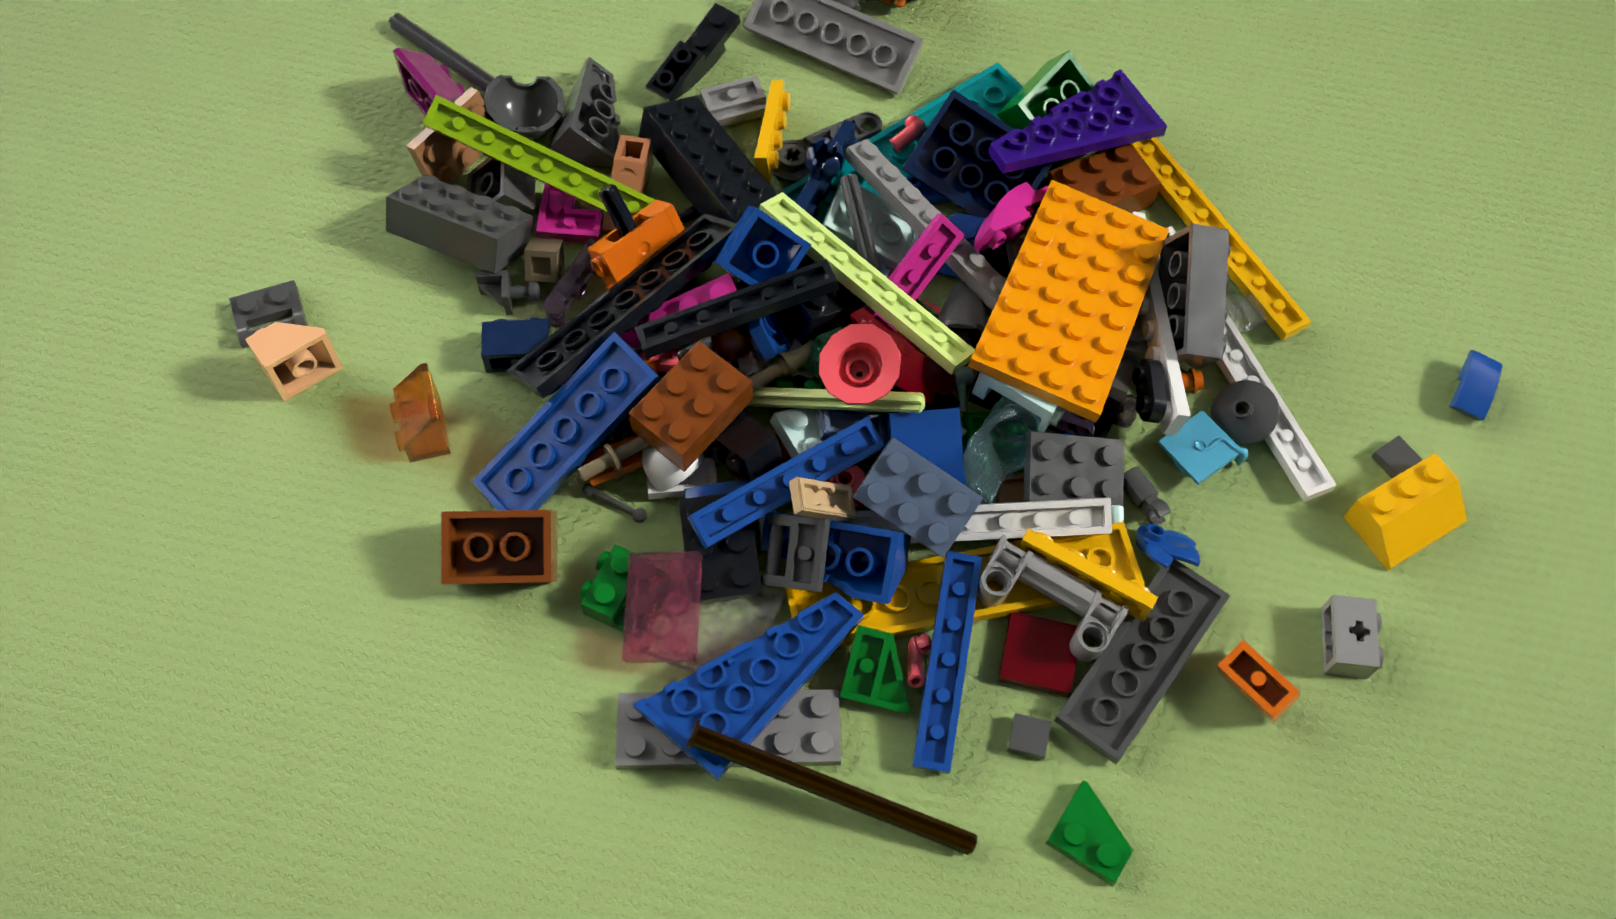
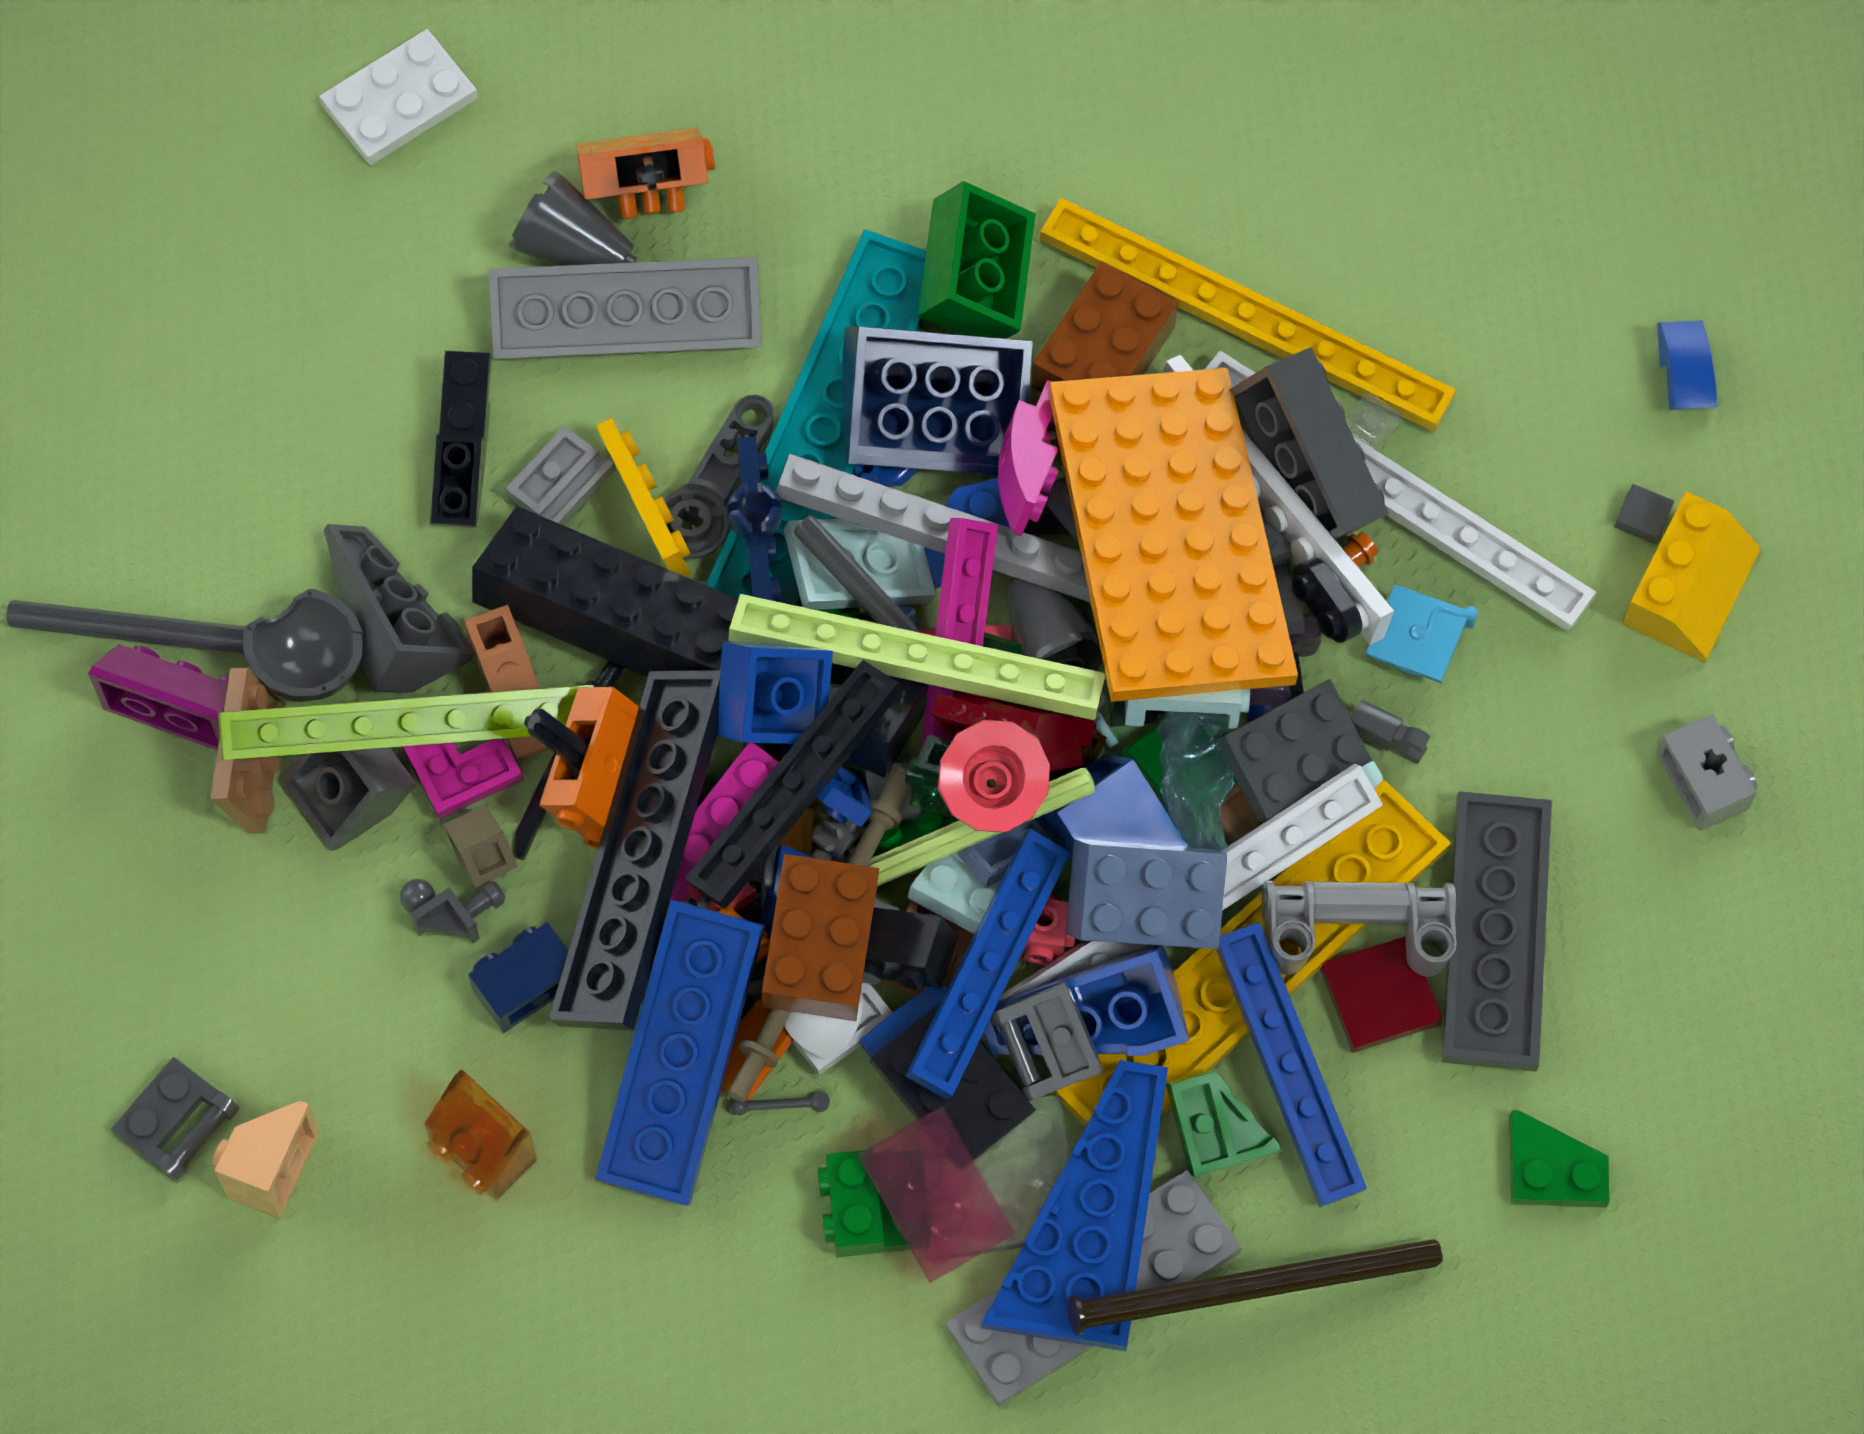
camera: 30 degrees left, 5 degrees up
dark grey brick [386,175,533,274] -> none
dark orange brick [441,510,557,584] -> none
plate [544,238,597,328] -> none
tan plate [789,477,857,523] -> none
coral arm [890,115,926,152] -> none
coral arm [906,634,932,688] -> none
dark purple wing [988,69,1167,174] -> none
dark grey tile [1007,713,1051,760] -> none
yellow plate [1019,528,1158,622] -> none
blue plate [1136,524,1200,568] -> none
dark grey dish [1211,380,1280,445] -> none
orange brick [1217,640,1300,724] -> none

